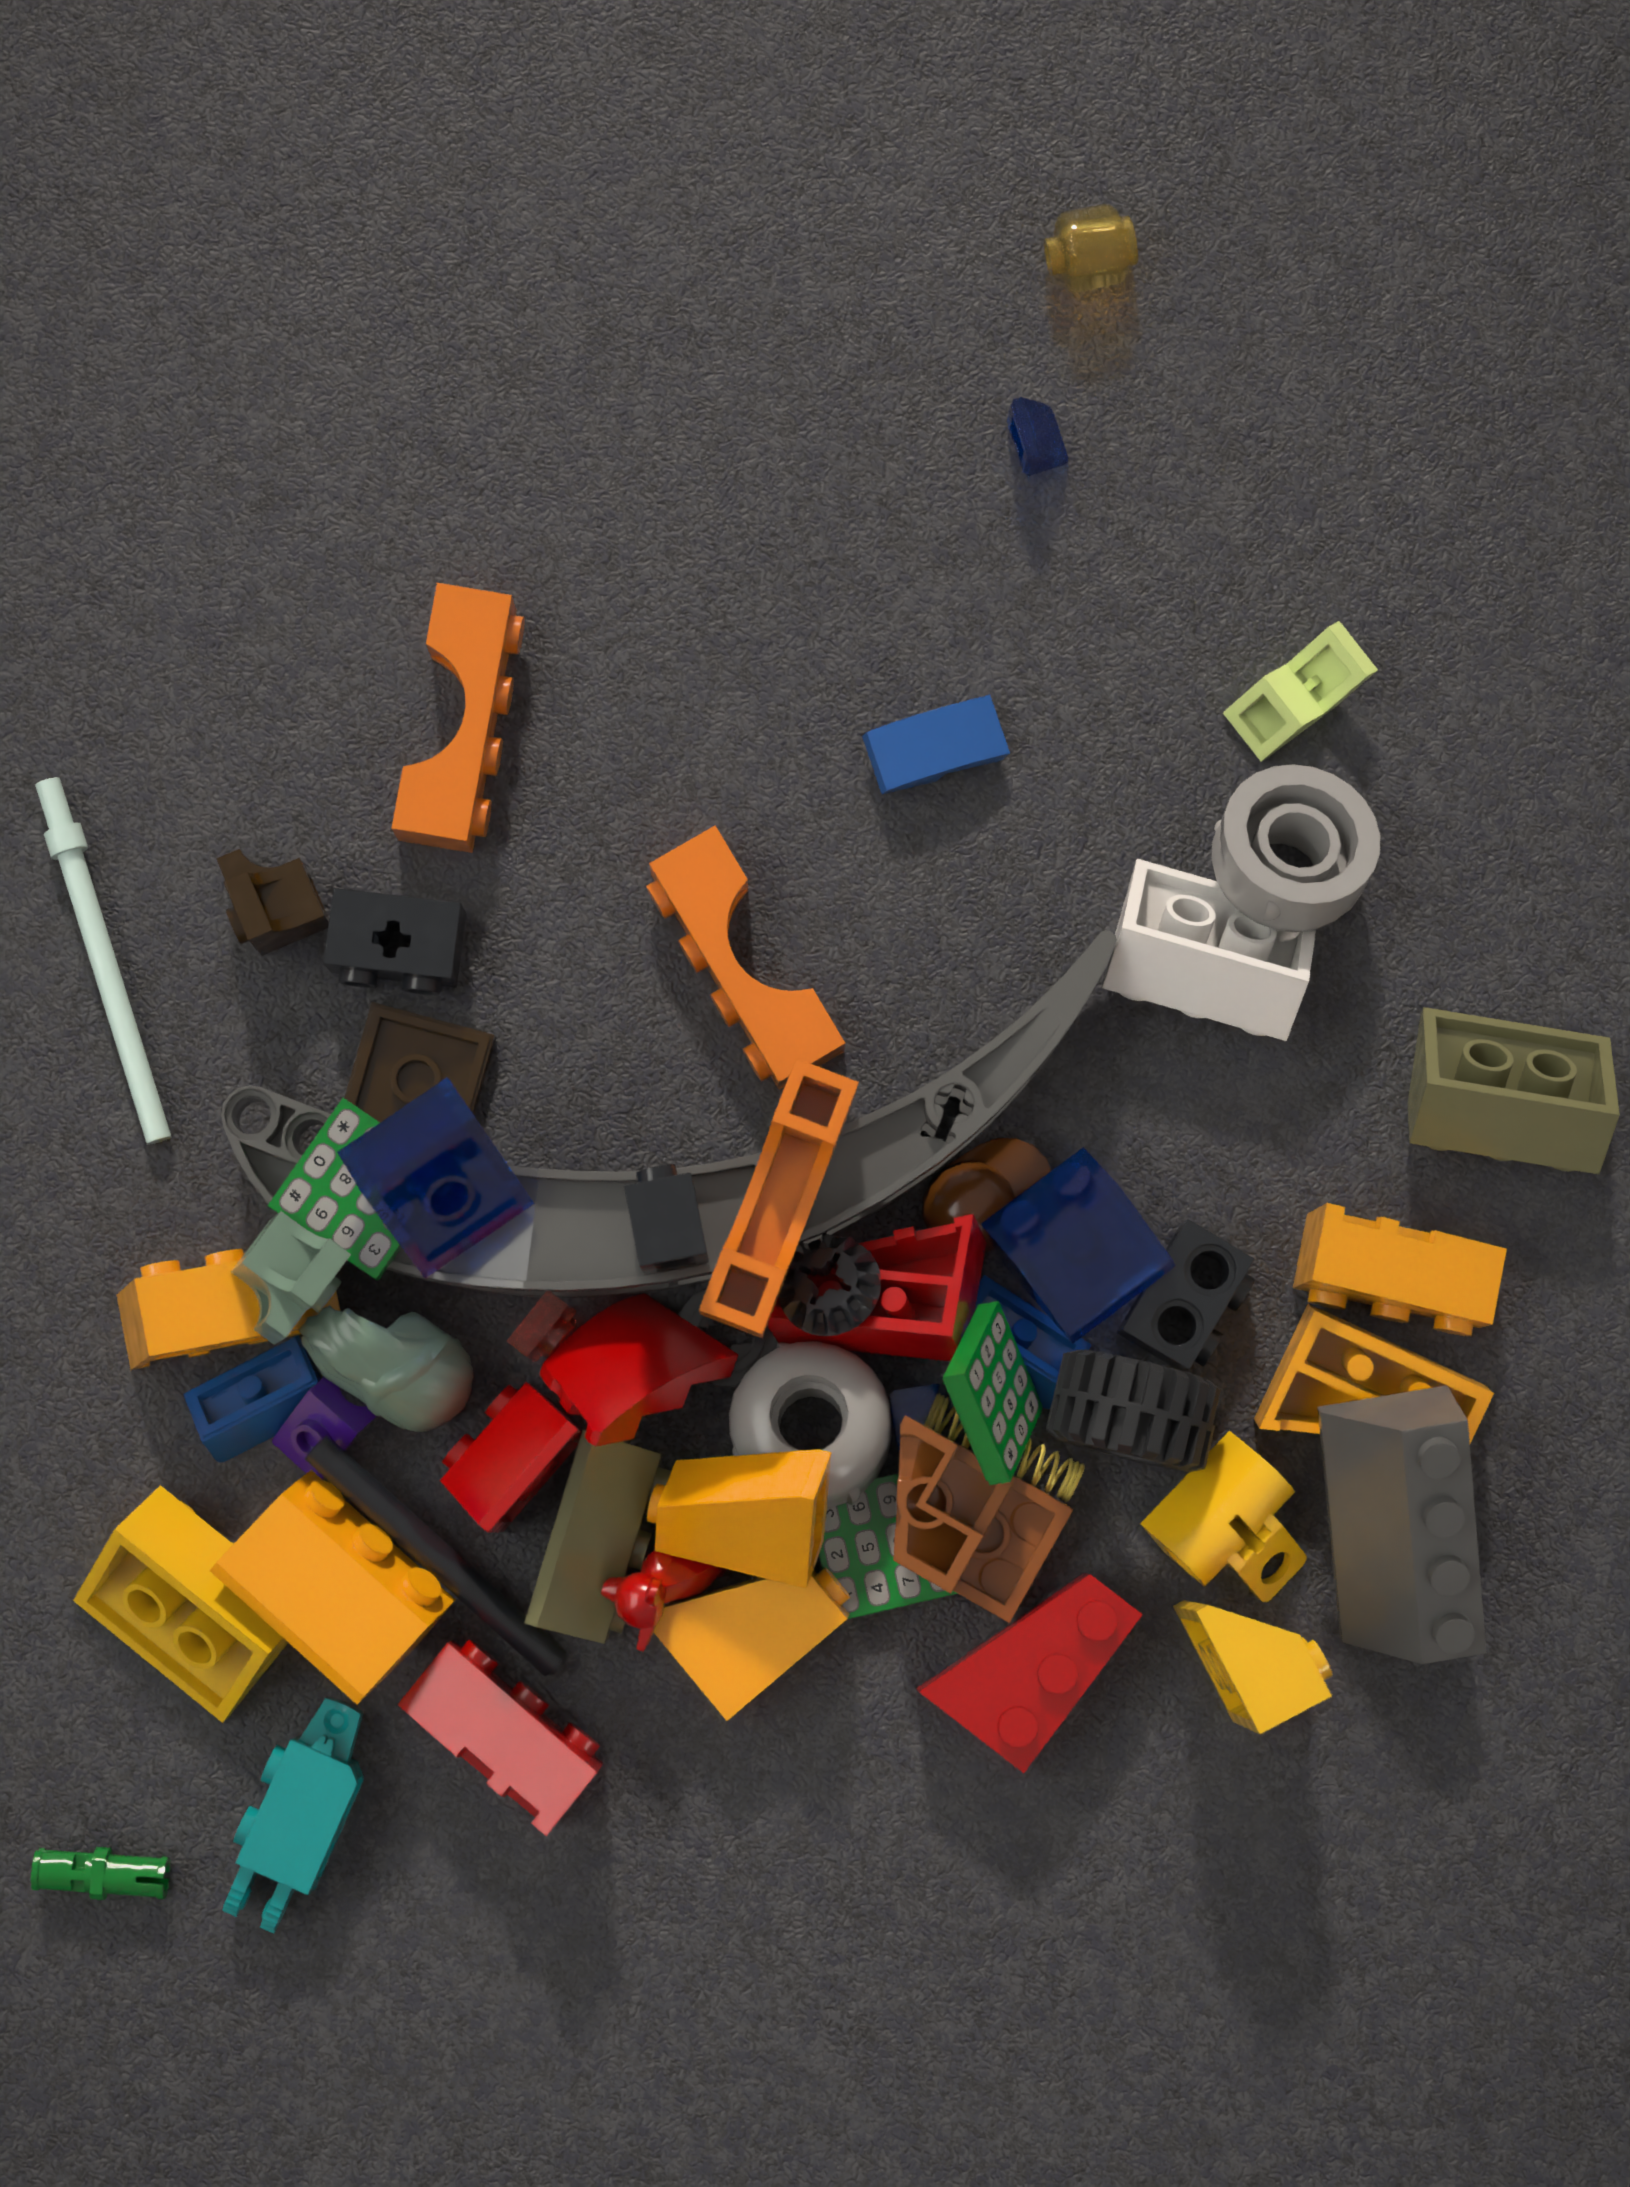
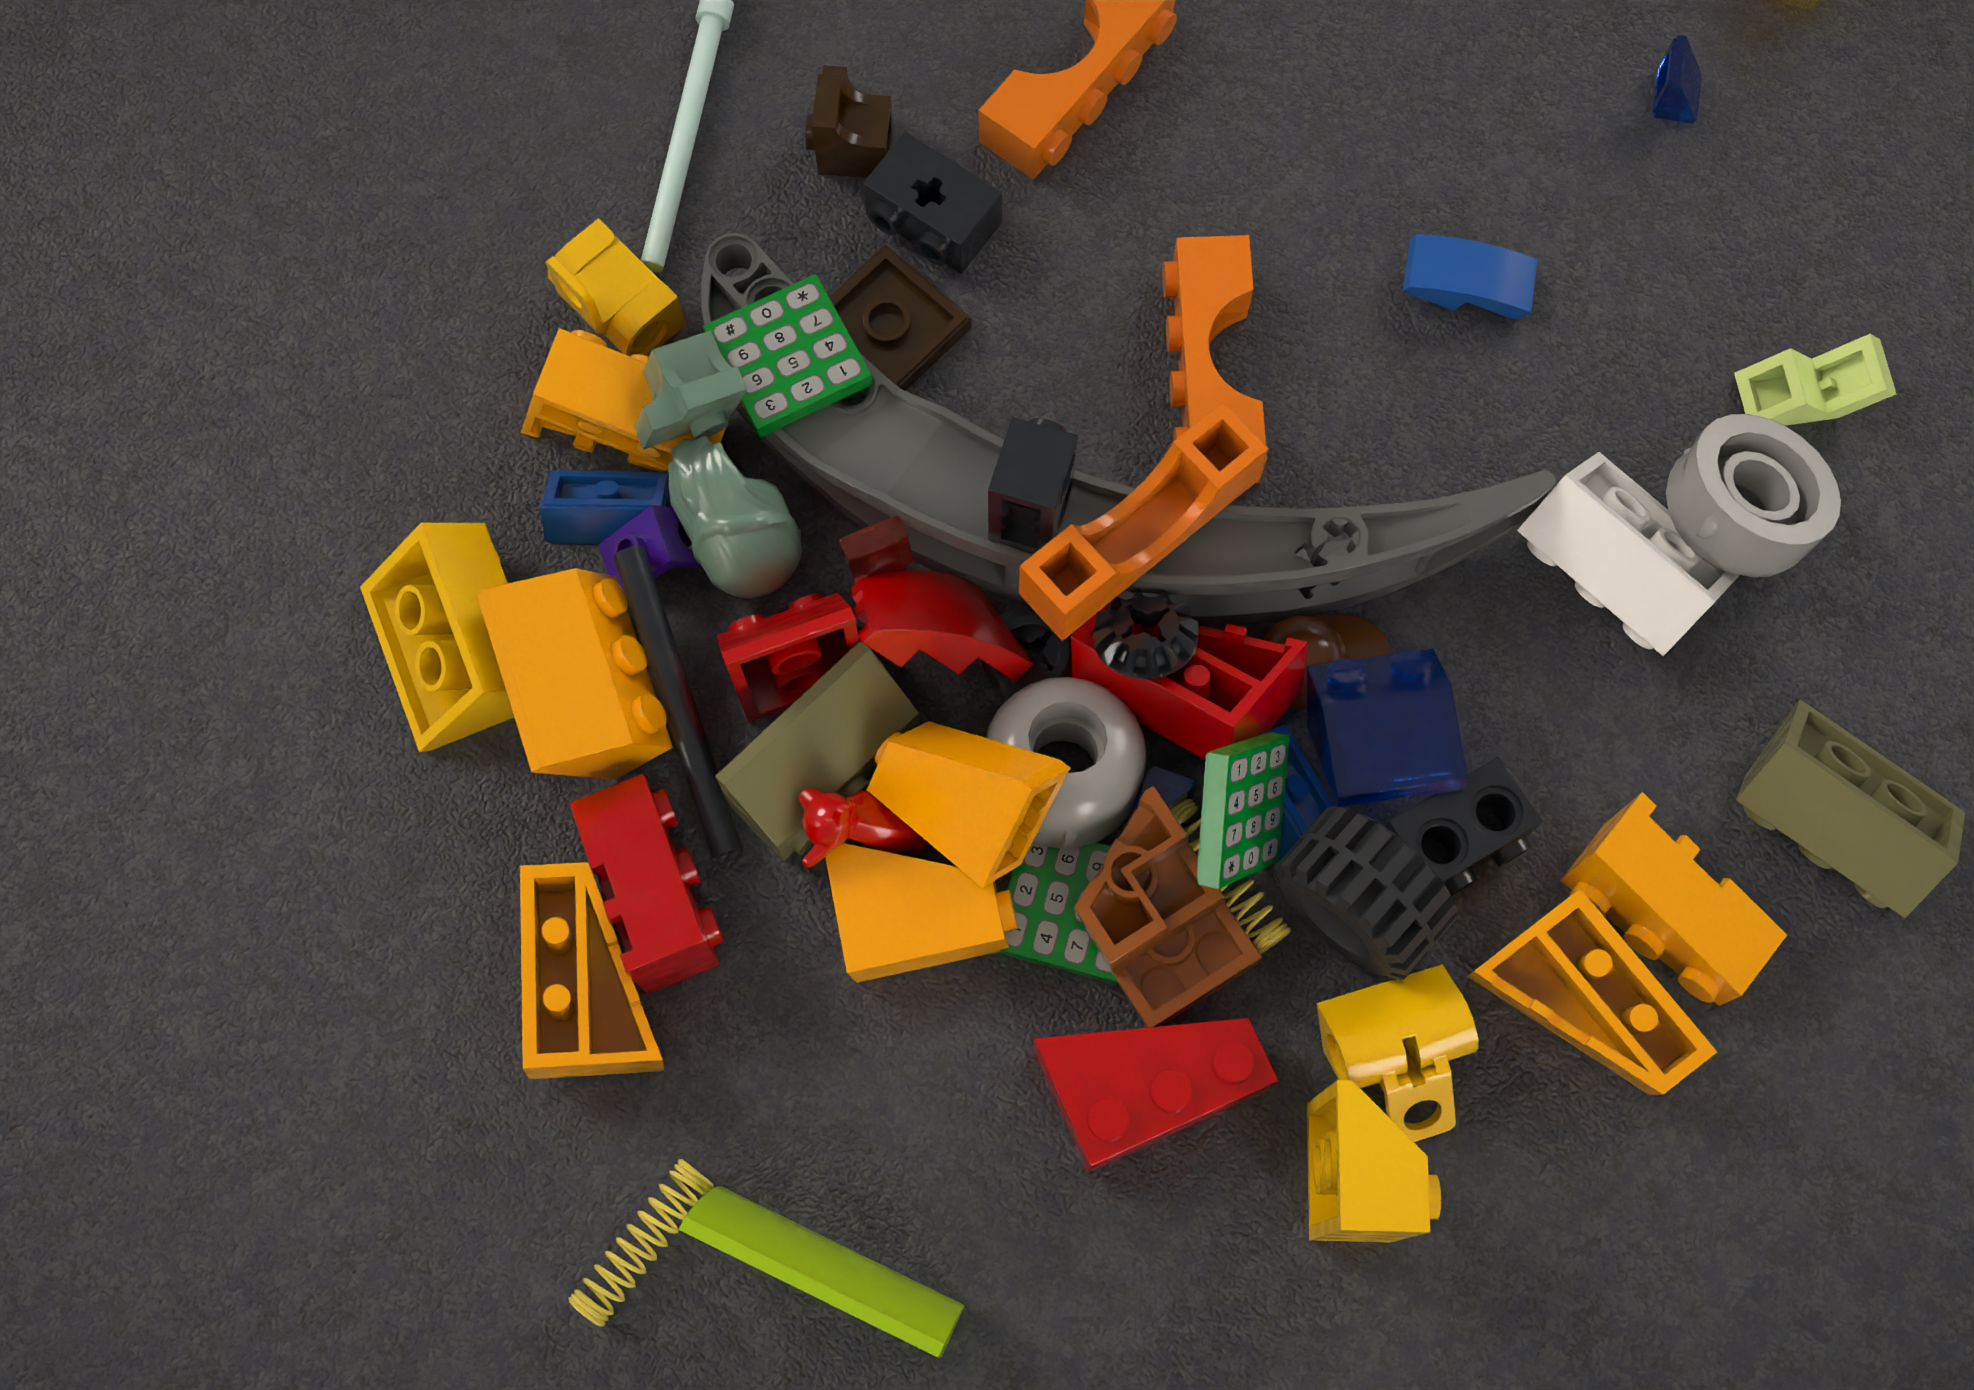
camera: 35 degrees right, 10 degrees down
green pin [31,1847,171,1900] -> none
teal hinge [222,1697,365,1934] -> none
clear blue slope [337,1077,535,1278] -> none
dark grey slope [1317,1385,1487,1664] -> none
none -> light orange wedge [520,862,664,1079]
none -> yellow piece [545,218,686,356]
none -> light yellow piece [568,1159,714,1327]
none -> lime slope [678,1186,965,1358]

